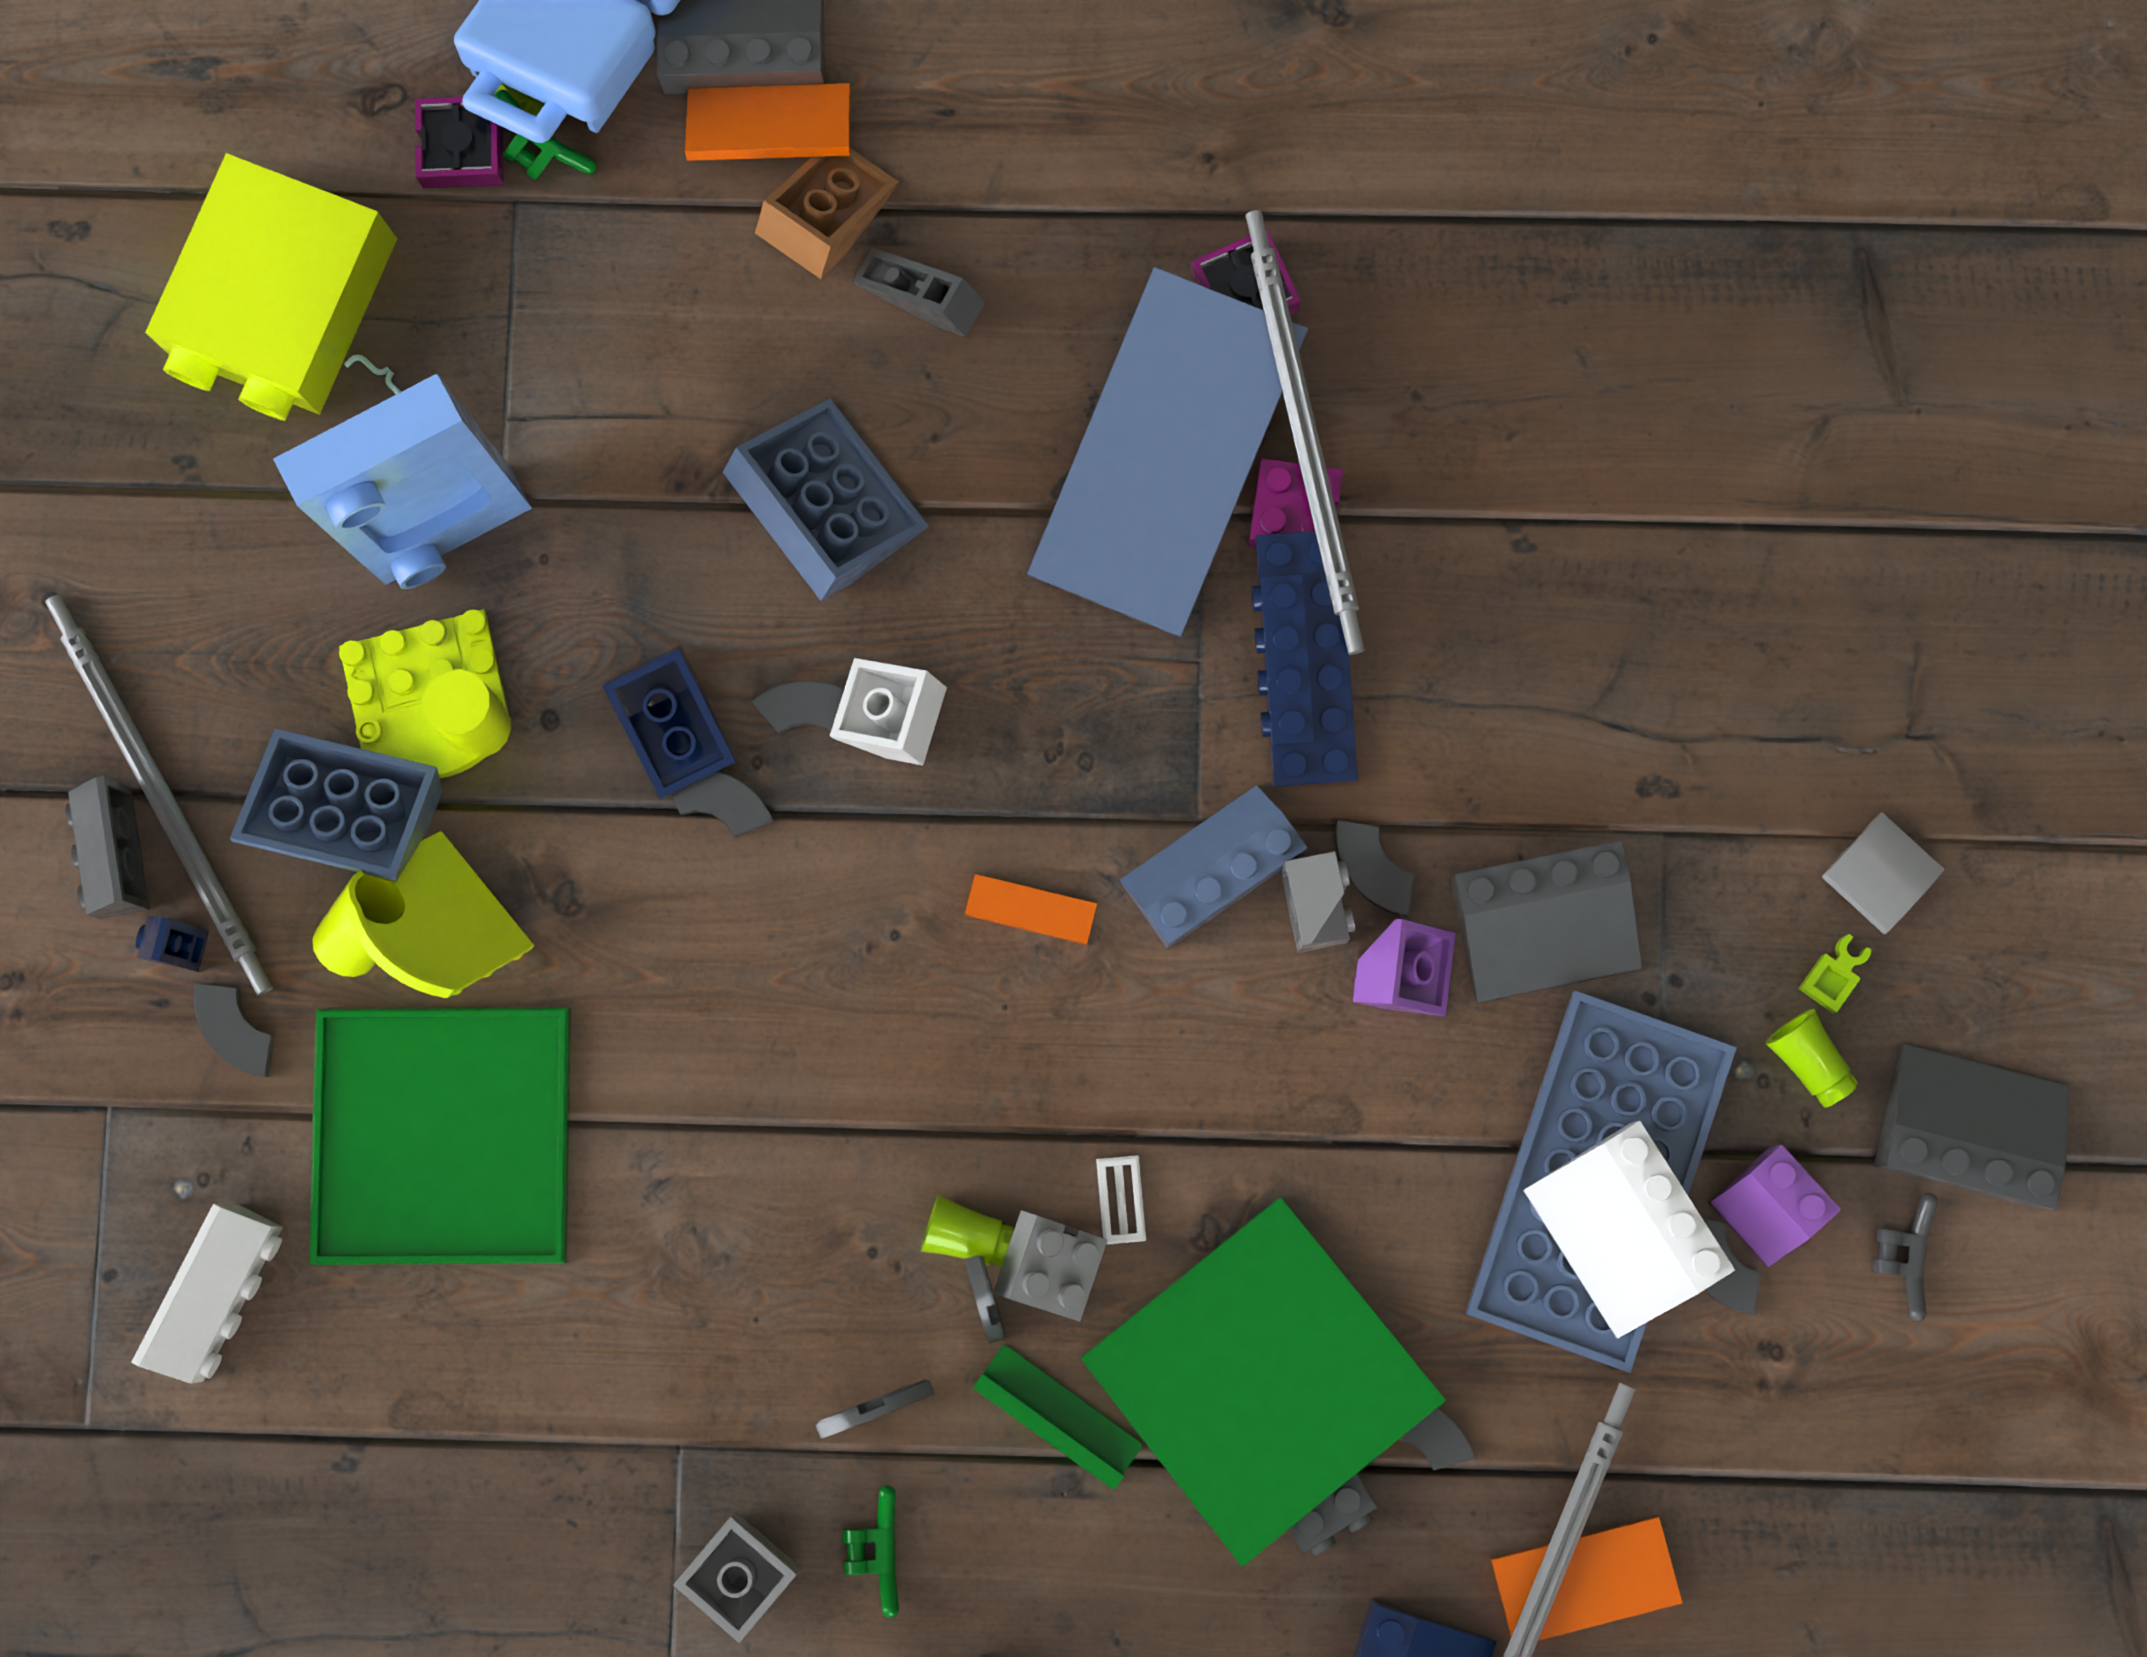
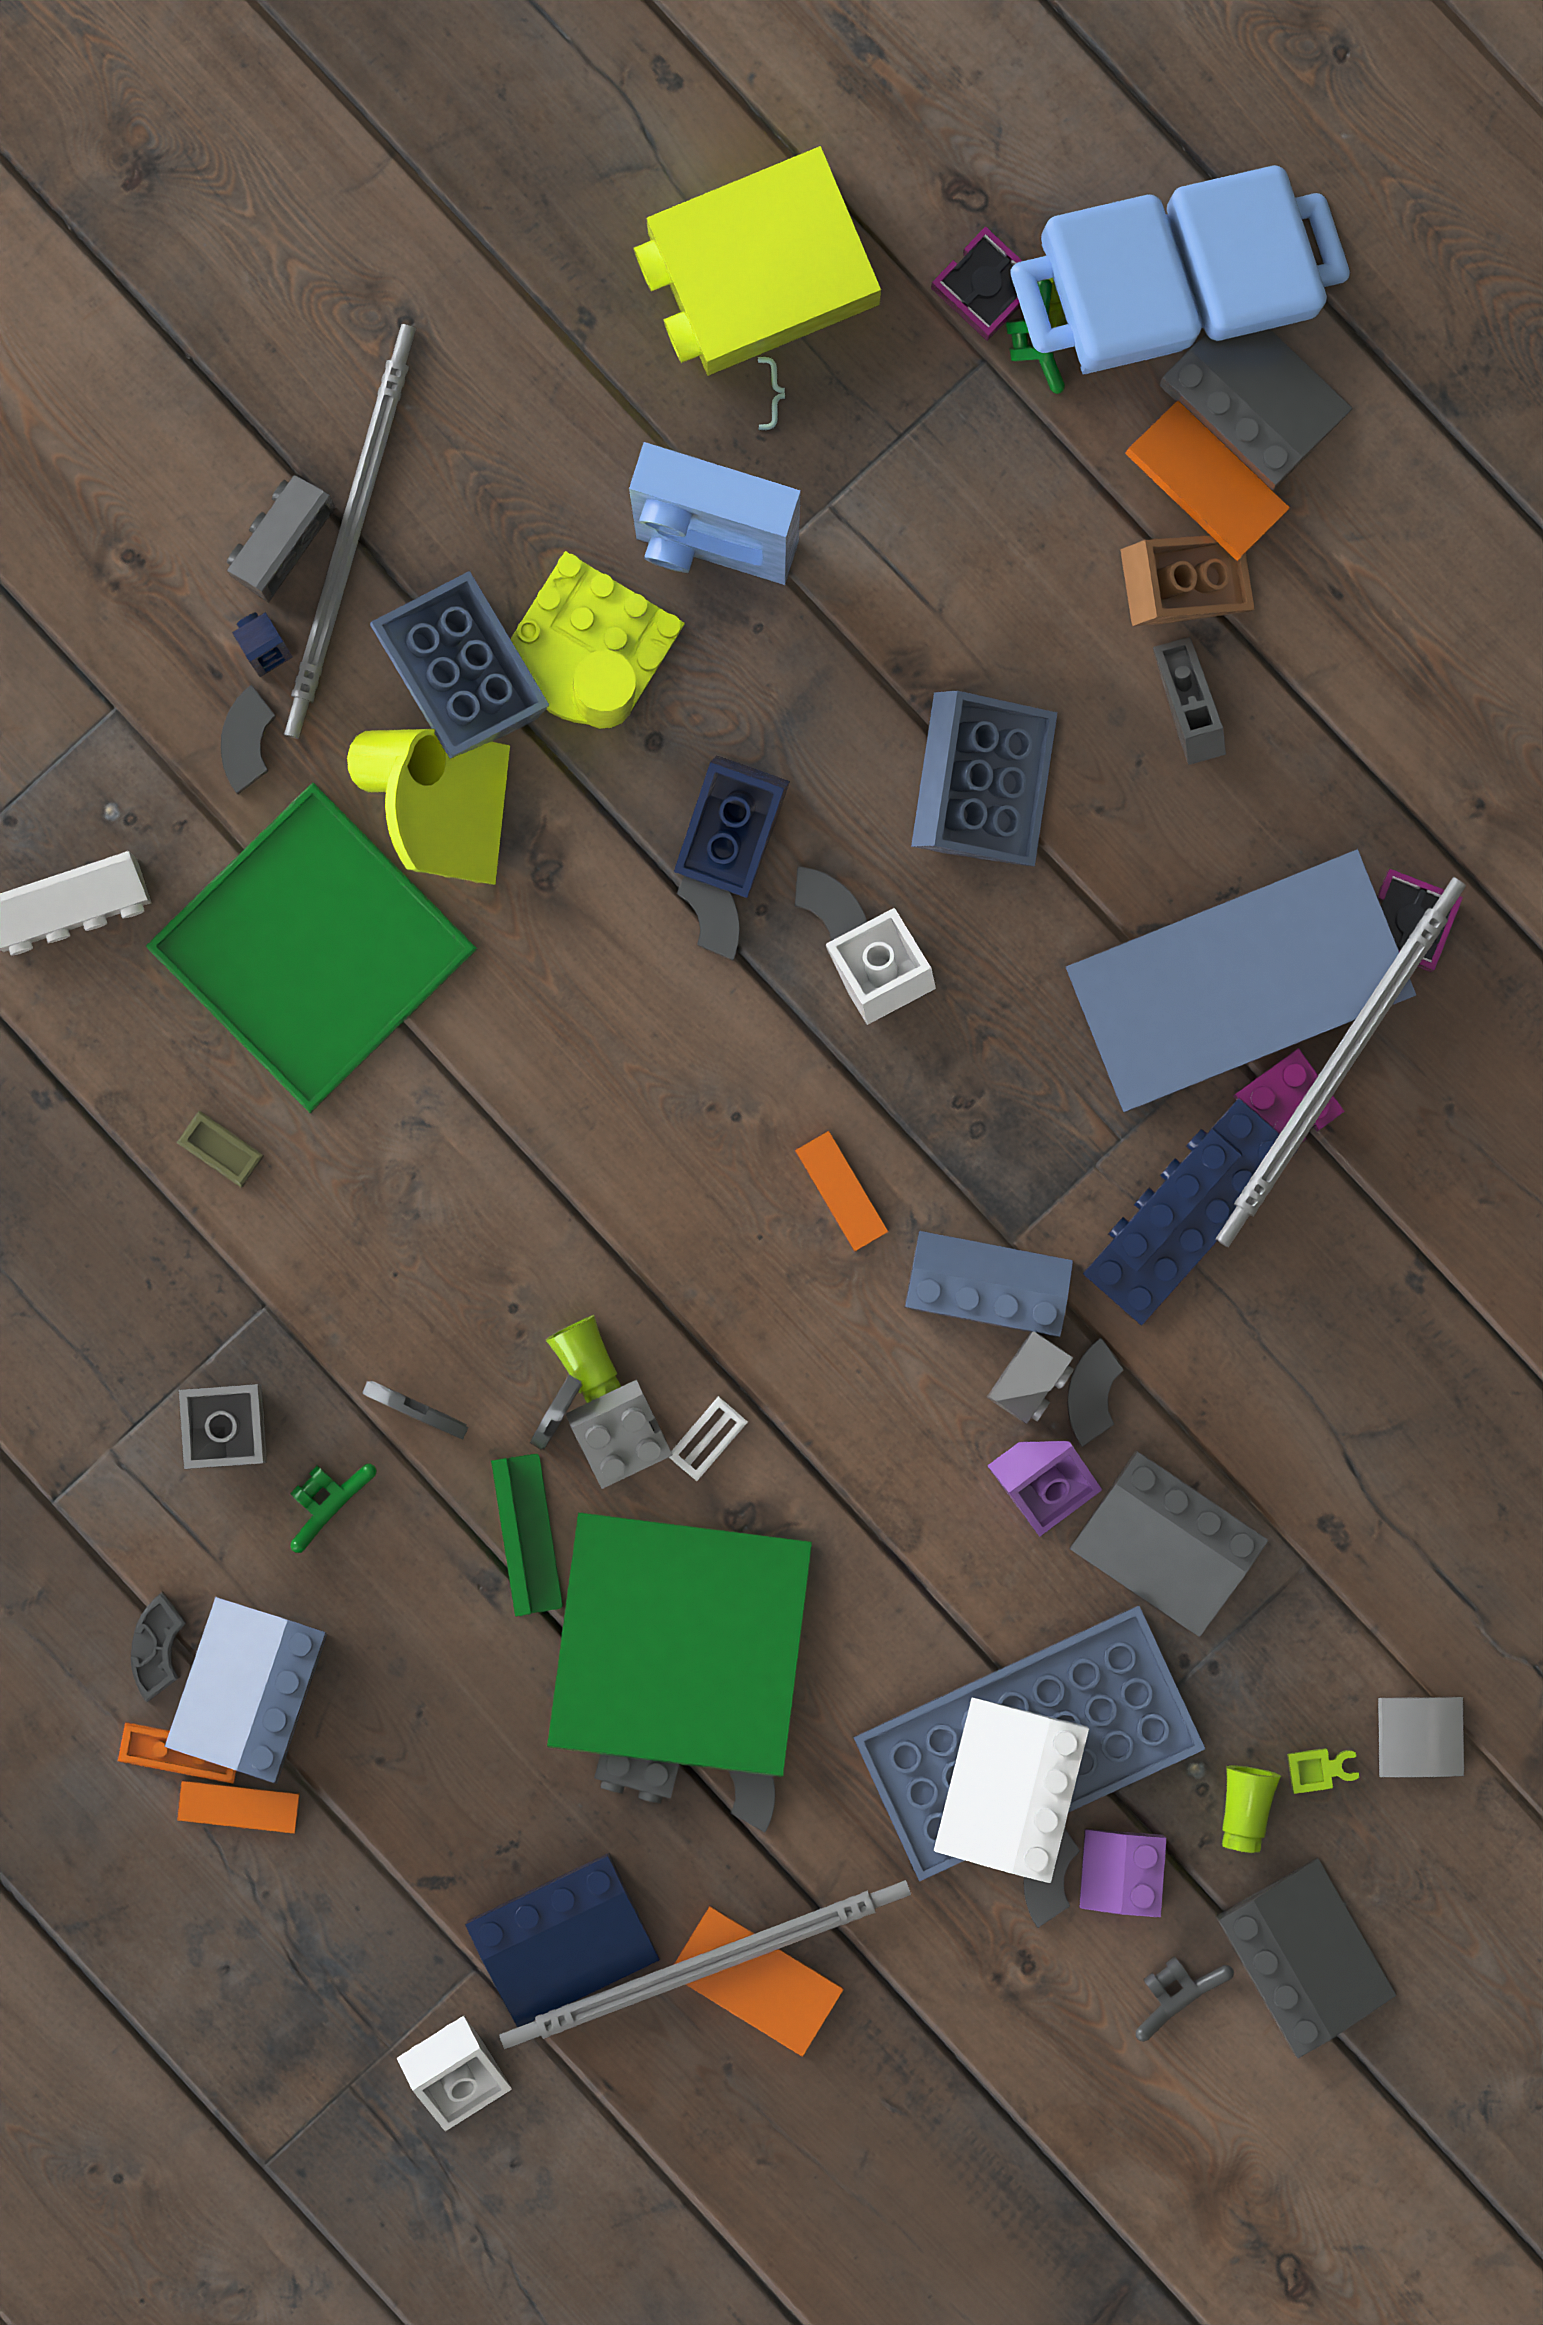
camera: 40 degrees right, 5 degrees up
none -> olive tile [176,1111,264,1188]

